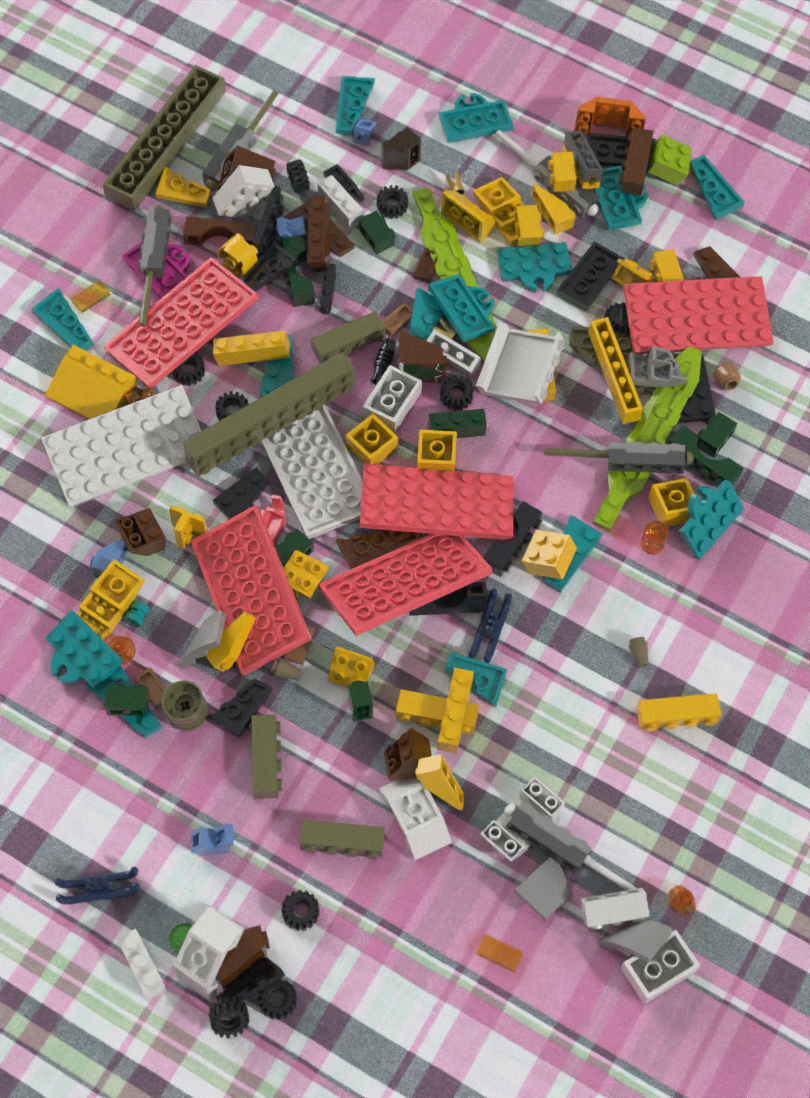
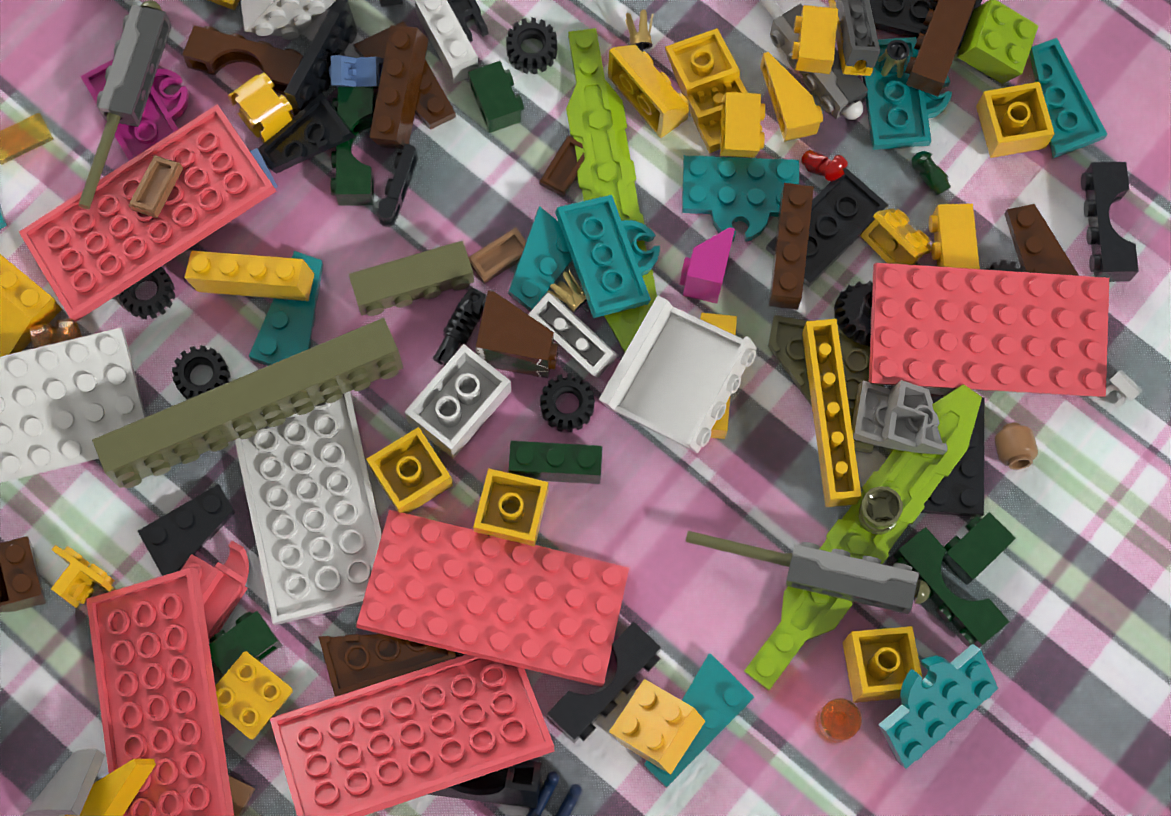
camera: 10 degrees right, 10 degrees up
none -> medium nougat tile [128,155,183,218]
none -> dark pink slope [679,227,735,304]
none -> reddish brown brick [768,183,814,310]
none -> red arm [801,150,848,181]
none -> olive wheel [858,486,903,535]
none -> piece [878,40,910,78]
none -> dark green arm [911,151,951,196]
none -> yellow brick [976,82,1055,158]
none -> black arch [1081,162,1139,282]
none -> white tile [1106,370,1143,407]

